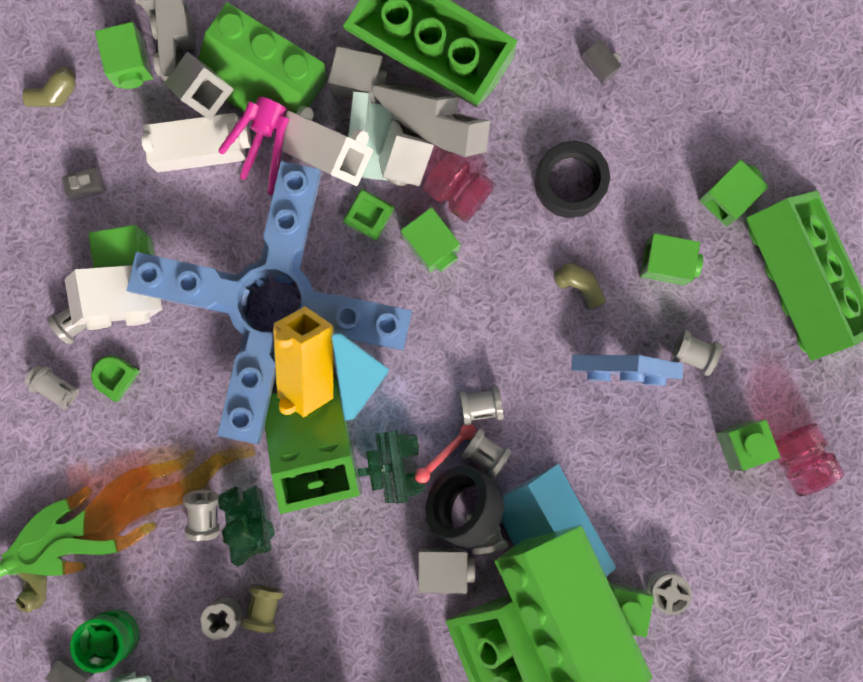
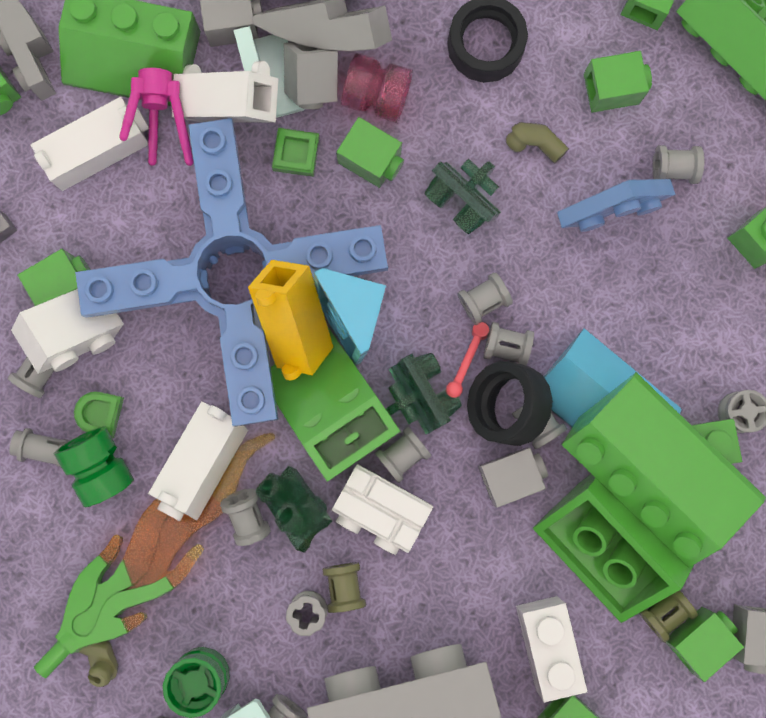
camera: 25 degrees left, 0 degrees up
light grey brick [165,52,234,121] -> none
none -> green wheel [53,426,134,507]
none -> white brick [148,401,248,521]
none -> white brick [332,464,433,555]
none -> light grey bush [375,427,432,483]
none -> clear green hips [424,159,501,234]

